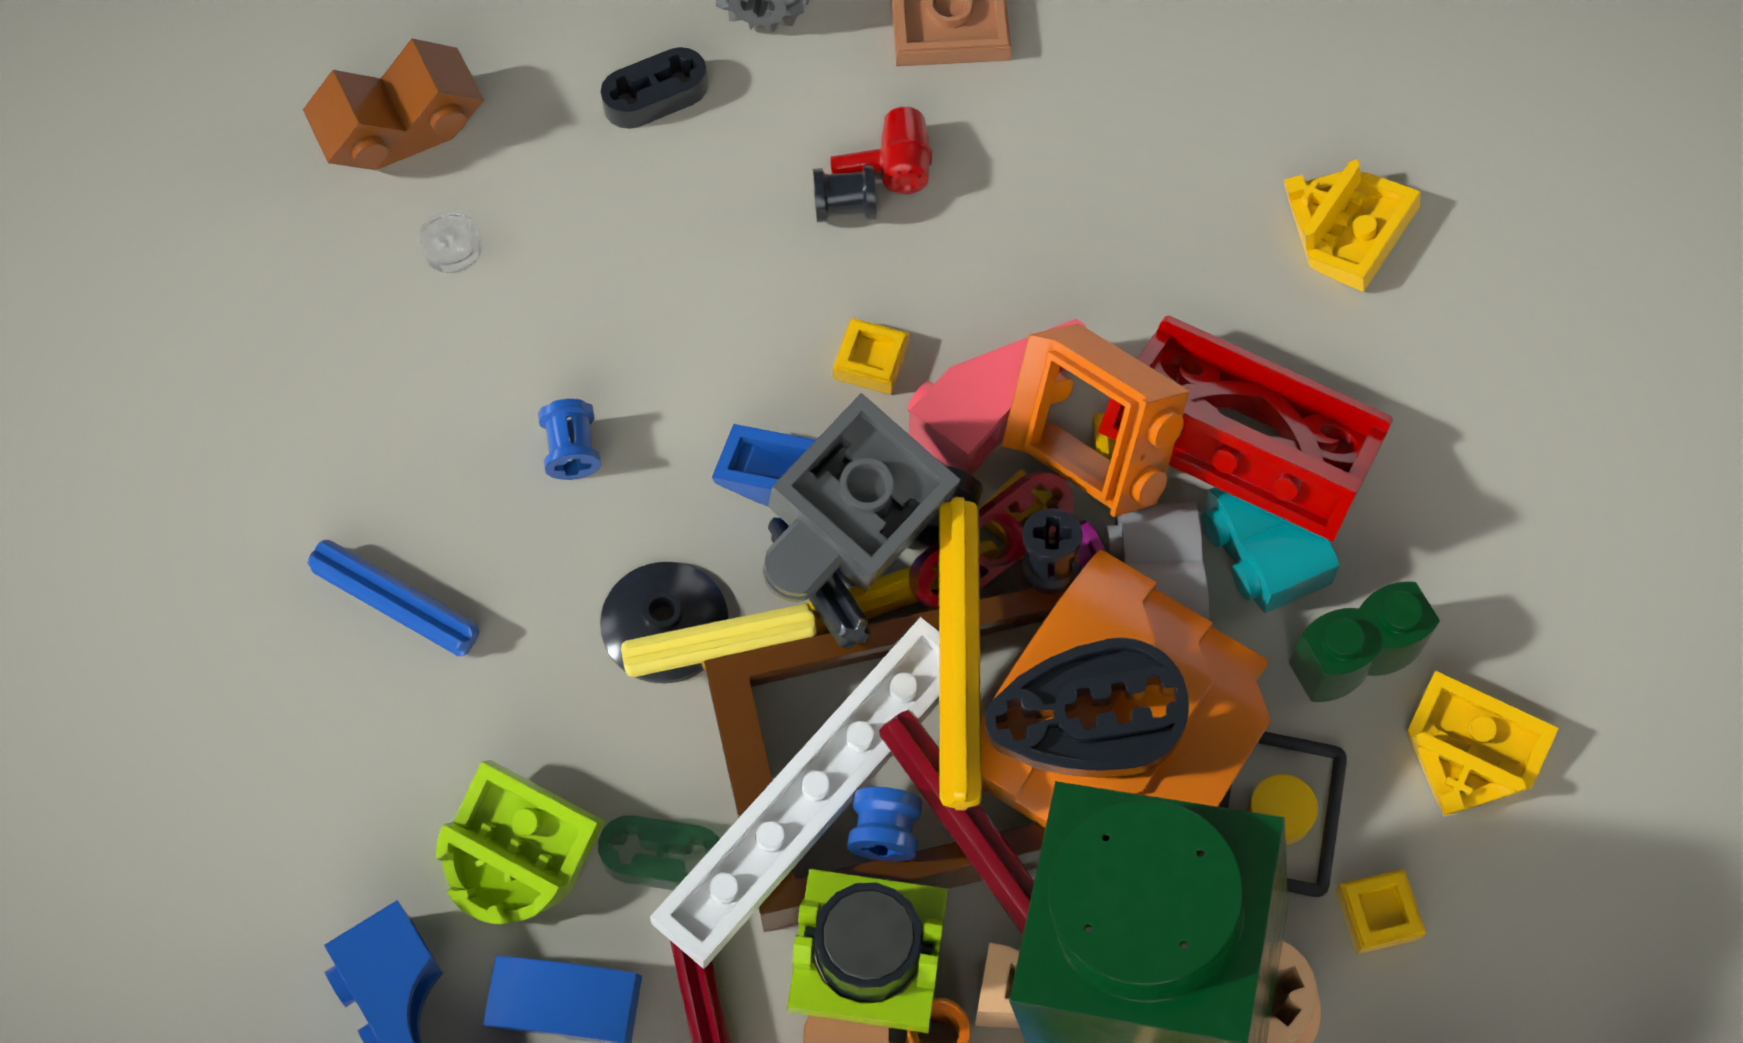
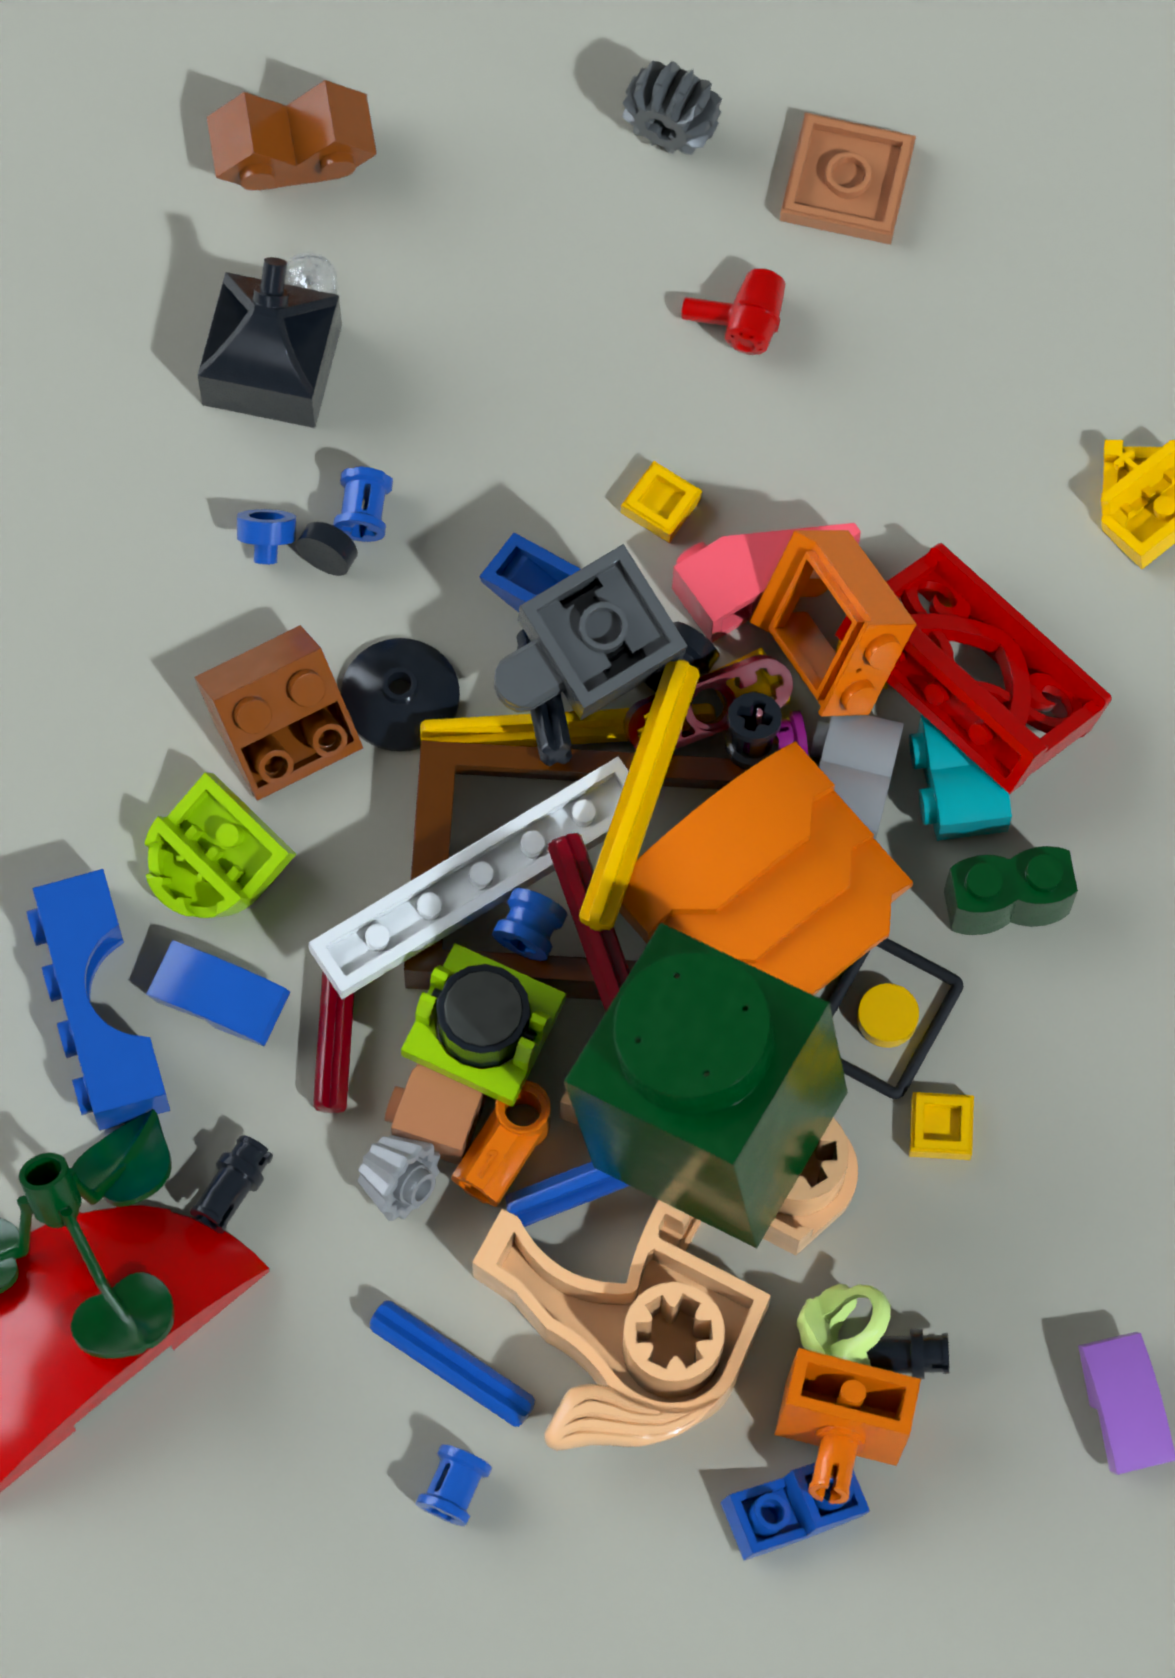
camera: 15 degrees right, 5 degrees up
blue axle [307,540,480,656] -> none
clear green beam [598,815,720,890] -> none
black beam [600,47,708,129] -> none
light yellow axle [621,603,817,677] -> none
black bush [813,165,876,223] -> none
black piece [985,638,1189,778] -> none
yellow slope [1406,671,1559,817] -> none
none -> dark orange slope [194,625,363,801]
none -> black piece [197,257,342,428]
none -> blue tile [237,509,296,565]
none -> black tile [296,522,358,576]

